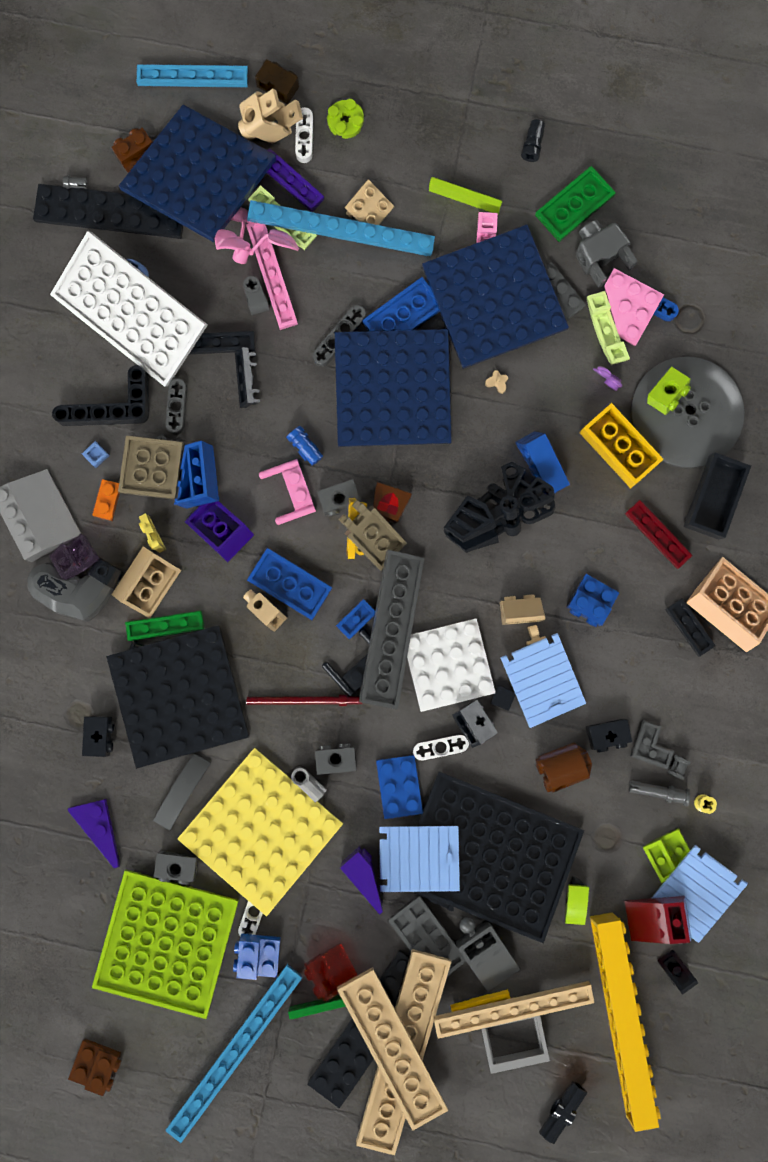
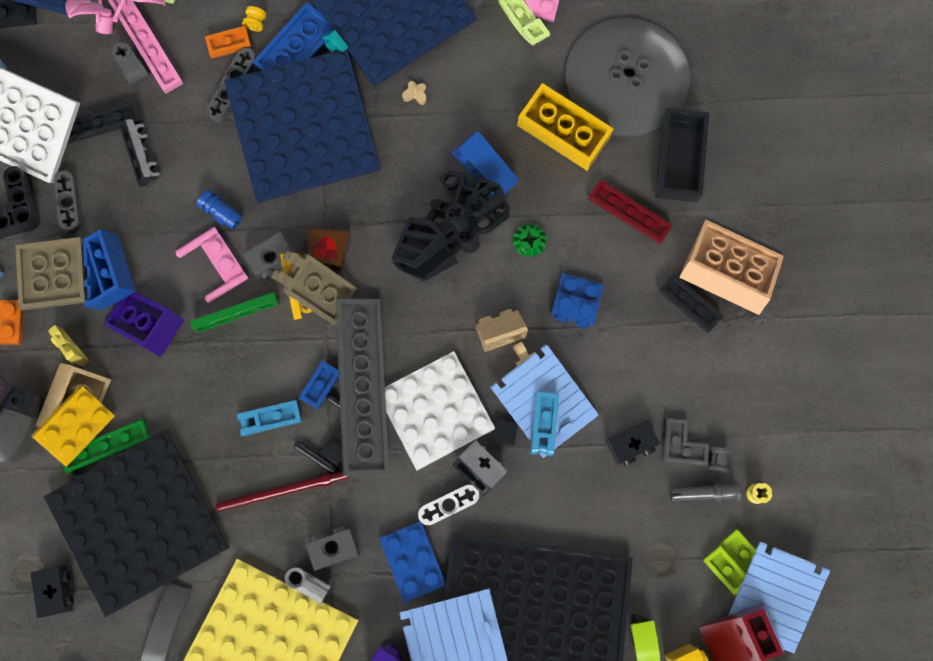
camera: 15 degrees left, 5 degrees down
tan torso [243,590,287,632] -> none
blue plate [247,548,332,621] -> none
reddish brown cylinder [535,742,592,793] -> none
medium lavender plate [593,366,622,391] -> none
lime brick [647,367,691,415] -> none
none -> yellow plate [31,385,115,467]
none -> green tile [190,292,280,333]
none -> orange plate [205,26,252,59]
none -> dark azure plate [237,400,302,437]
none -> yellow wheel [242,6,267,32]
none -> teal plate [322,30,348,52]
none -> green gear [513,223,547,257]
none -> dark azure plate [530,392,559,456]

